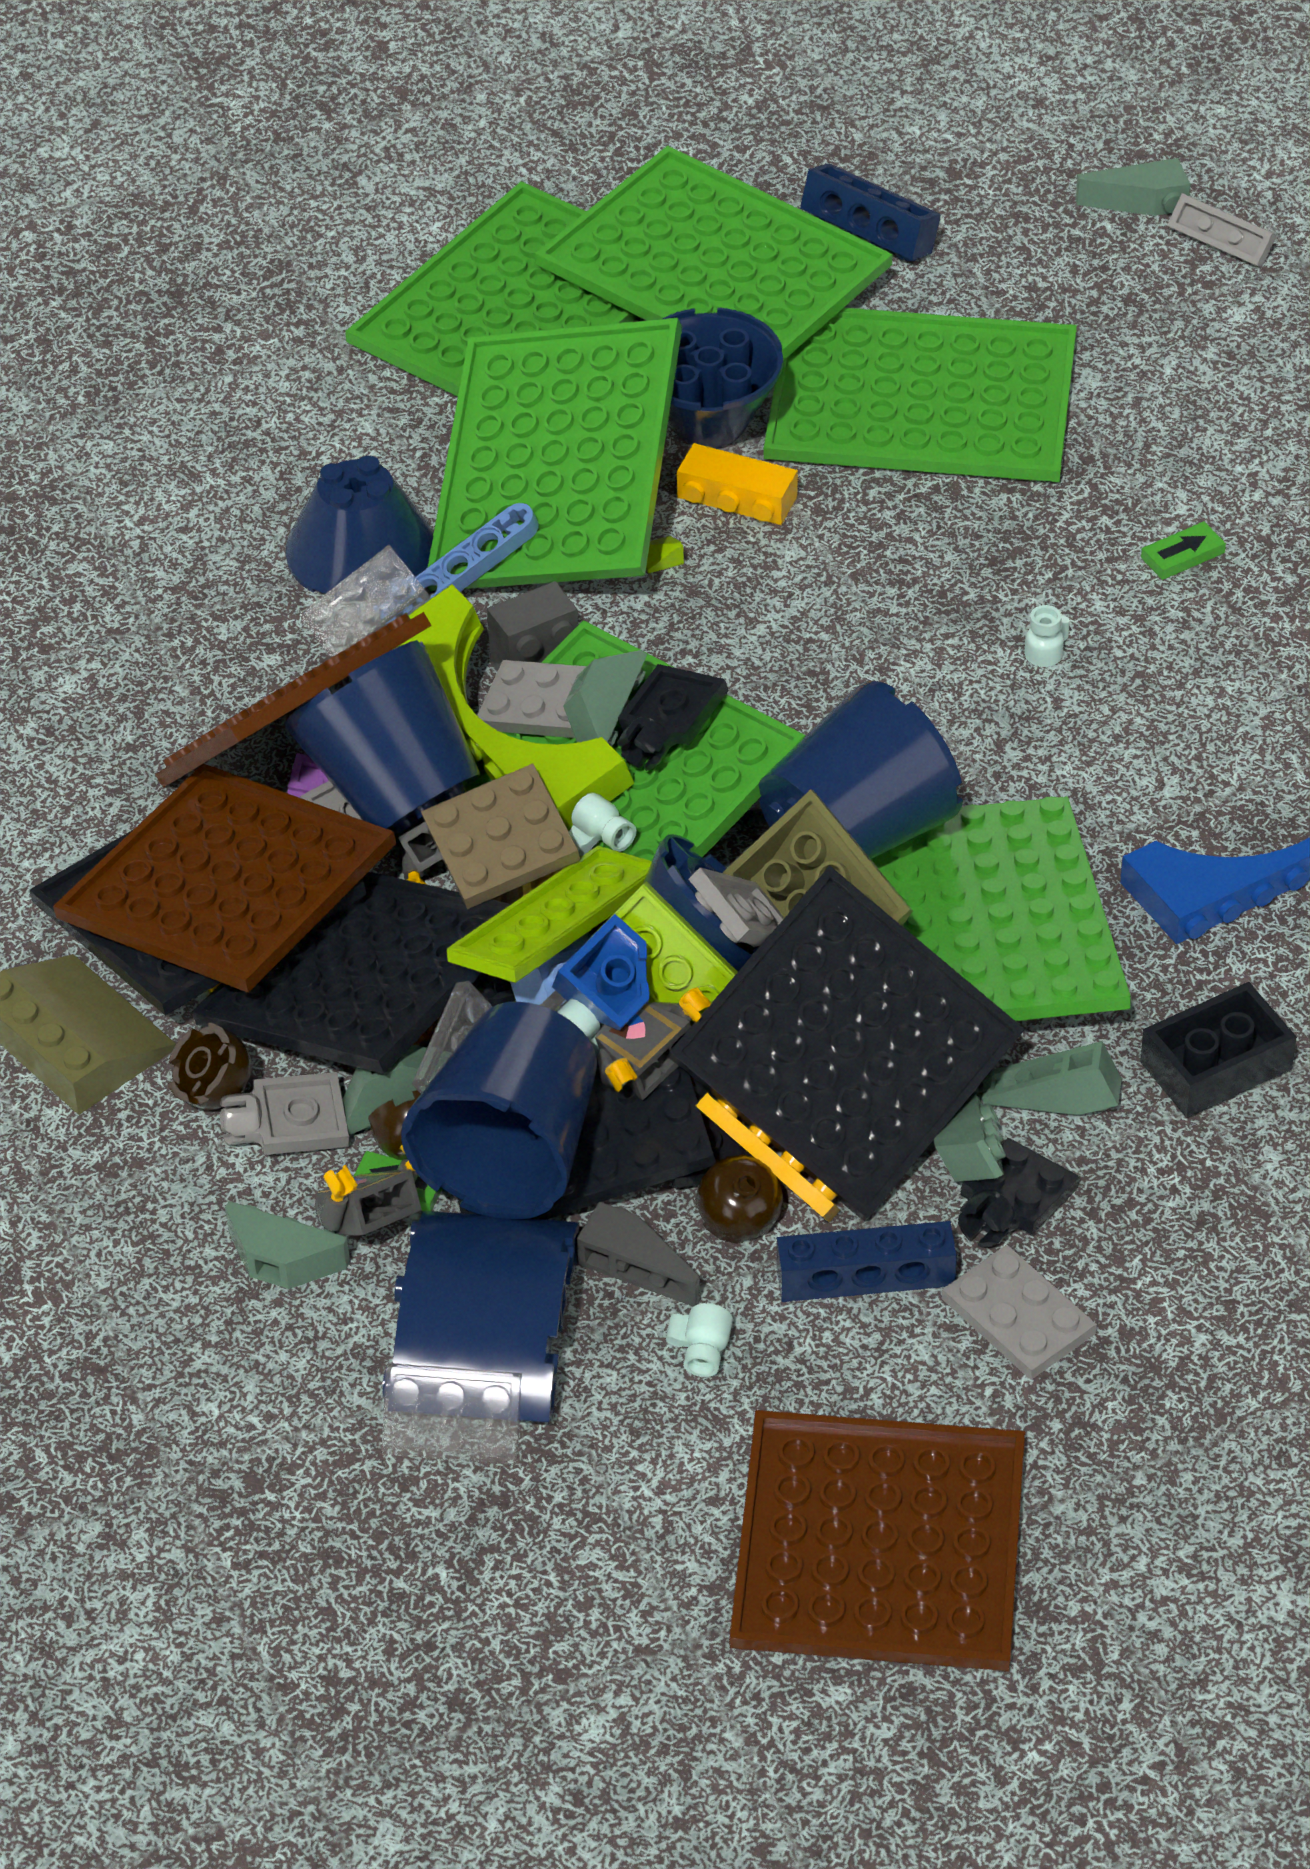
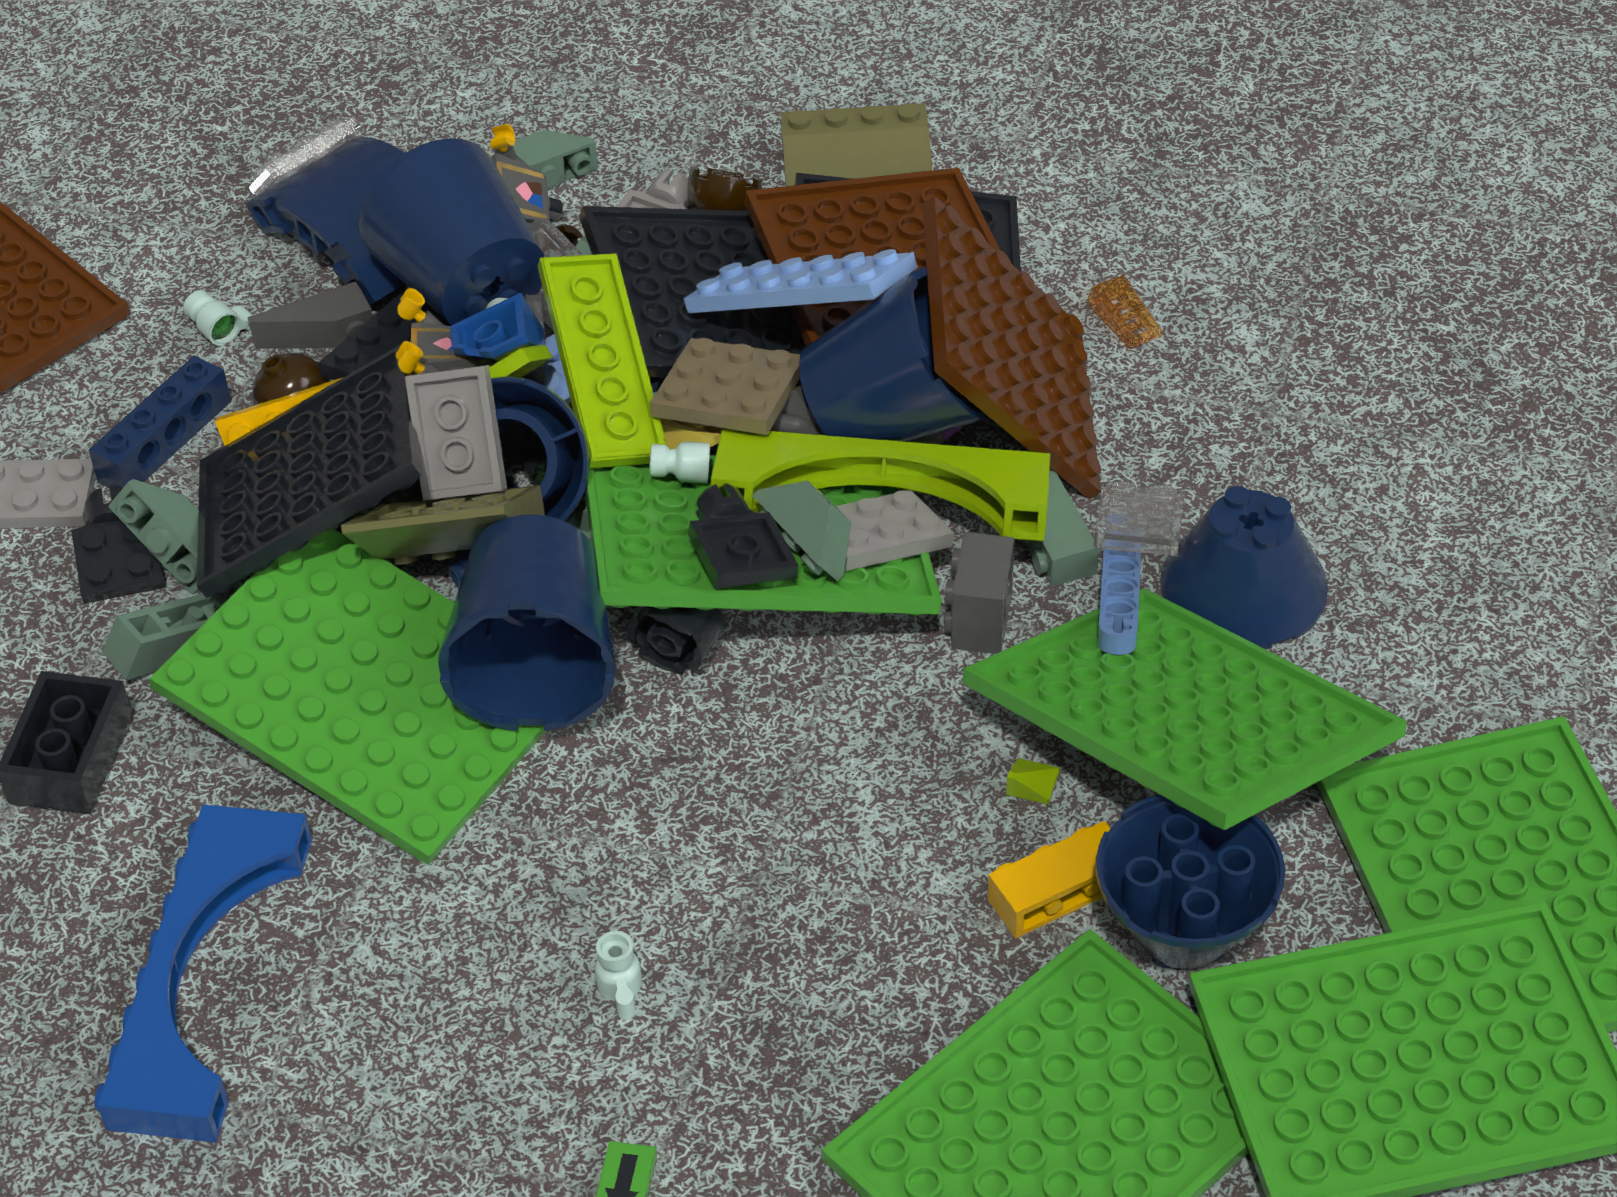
camera: 130 degrees right, 0 degrees up
none -> light blue plate [684,249,918,313]
none -> clear orange slope [1087,275,1163,349]

